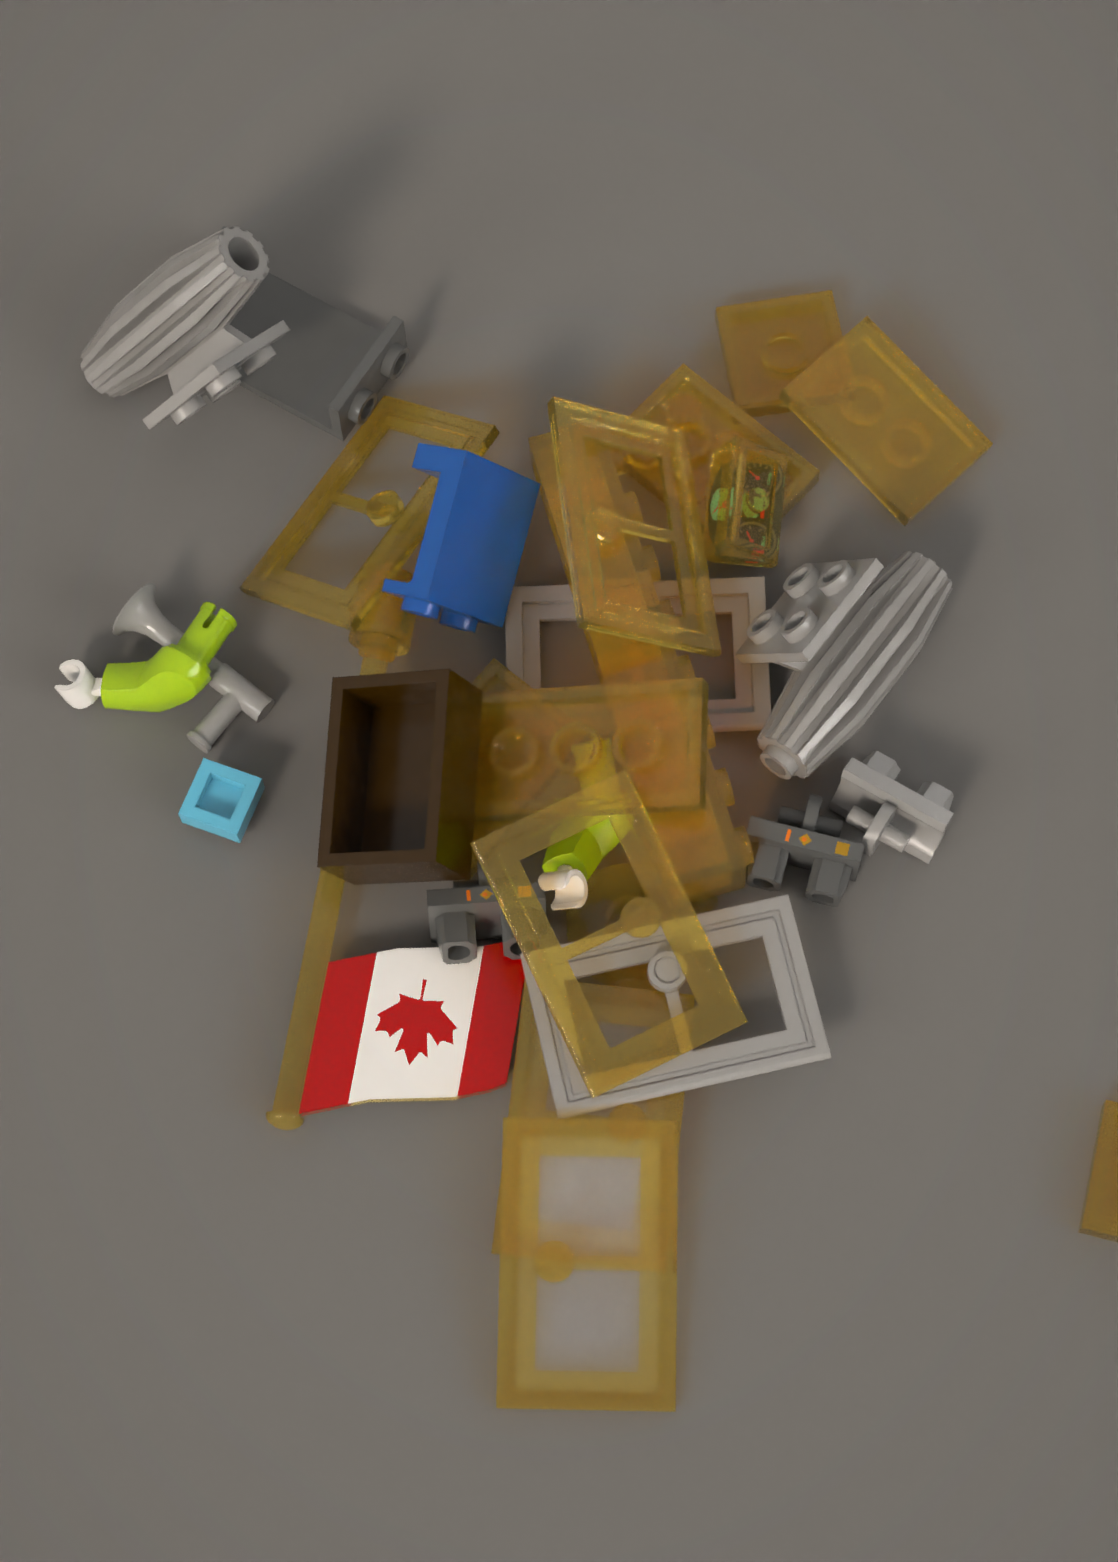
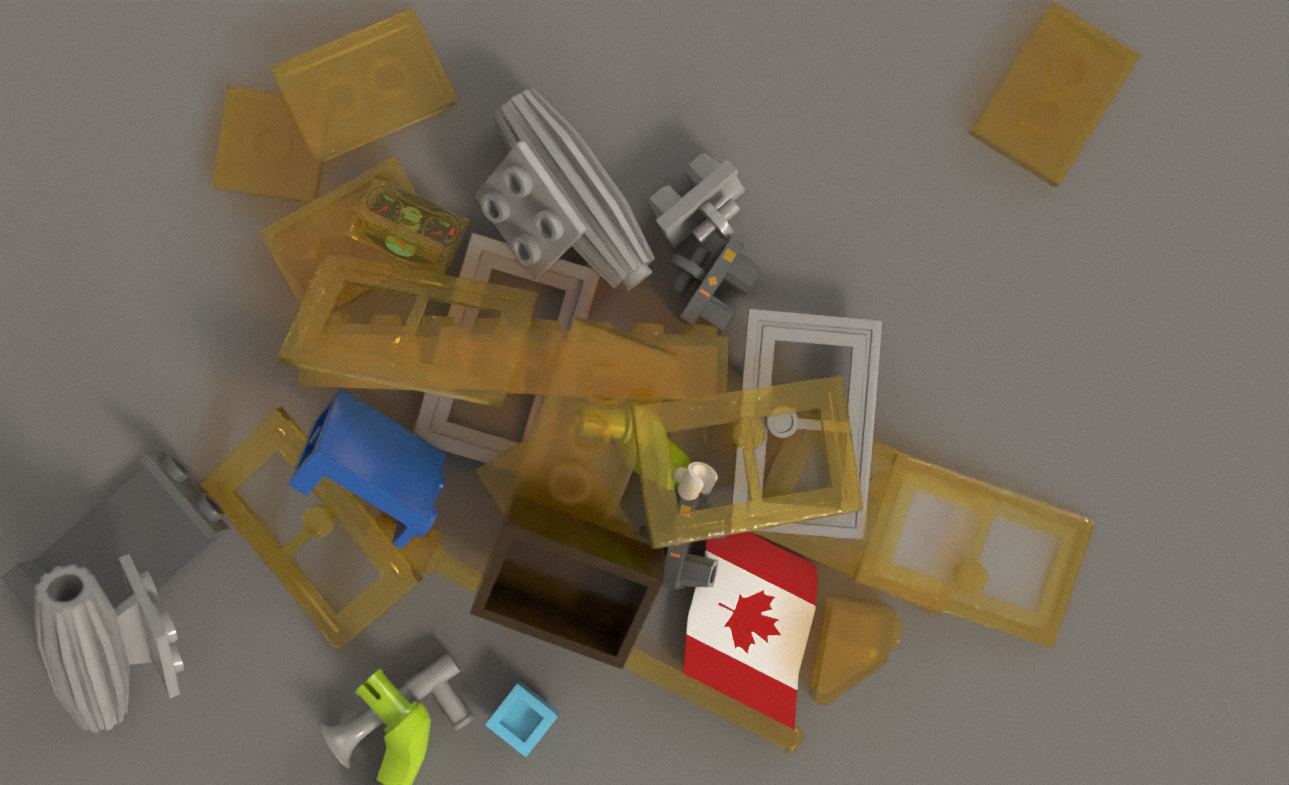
camera: 75 degrees left, 20 degrees up
none -> clear yellow slope [808,593,902,705]

